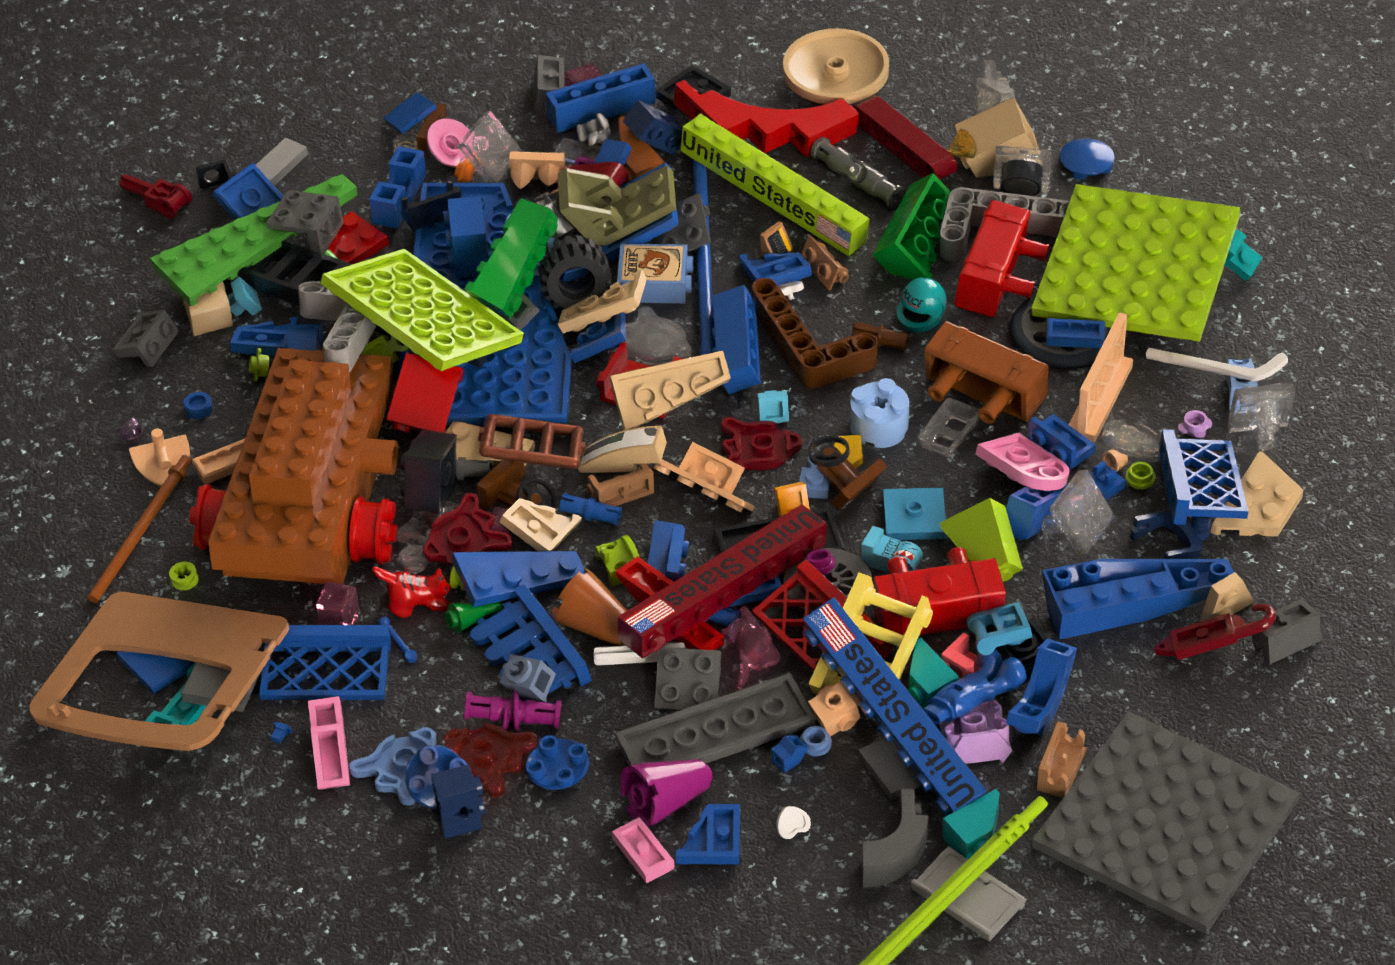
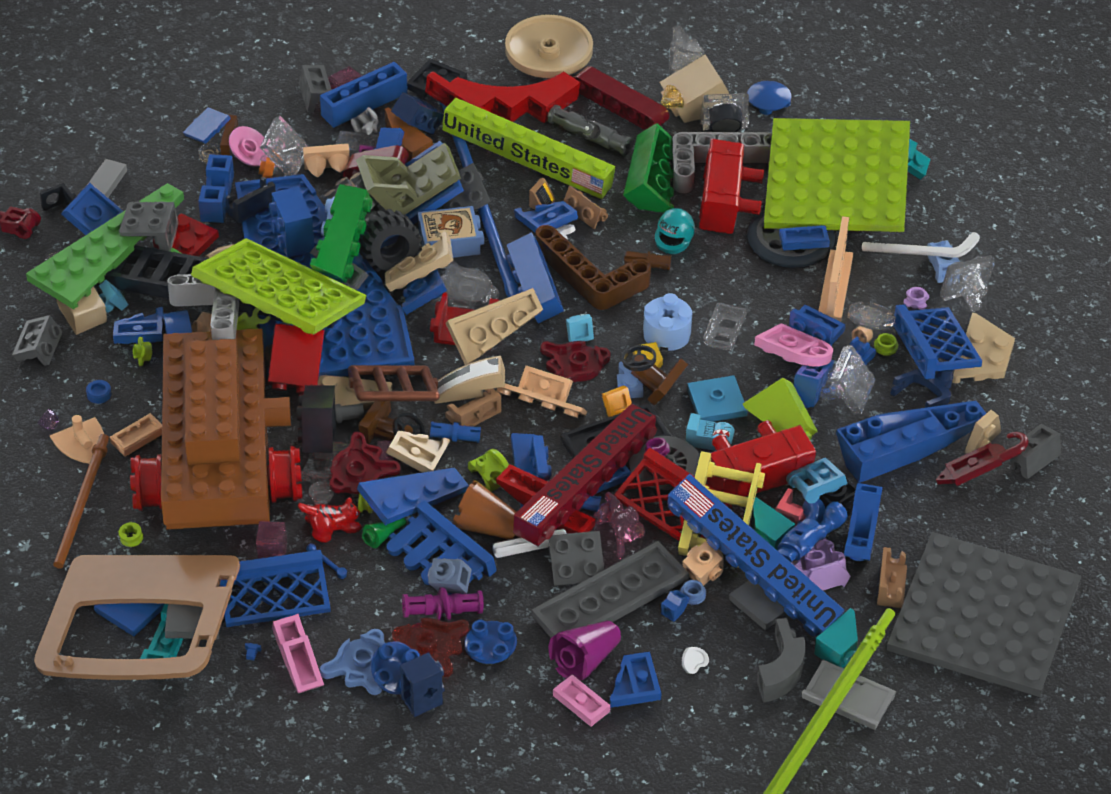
camera: 15 degrees left, 0 degrees up
dark orange piece [925,321,1048,424] -> none

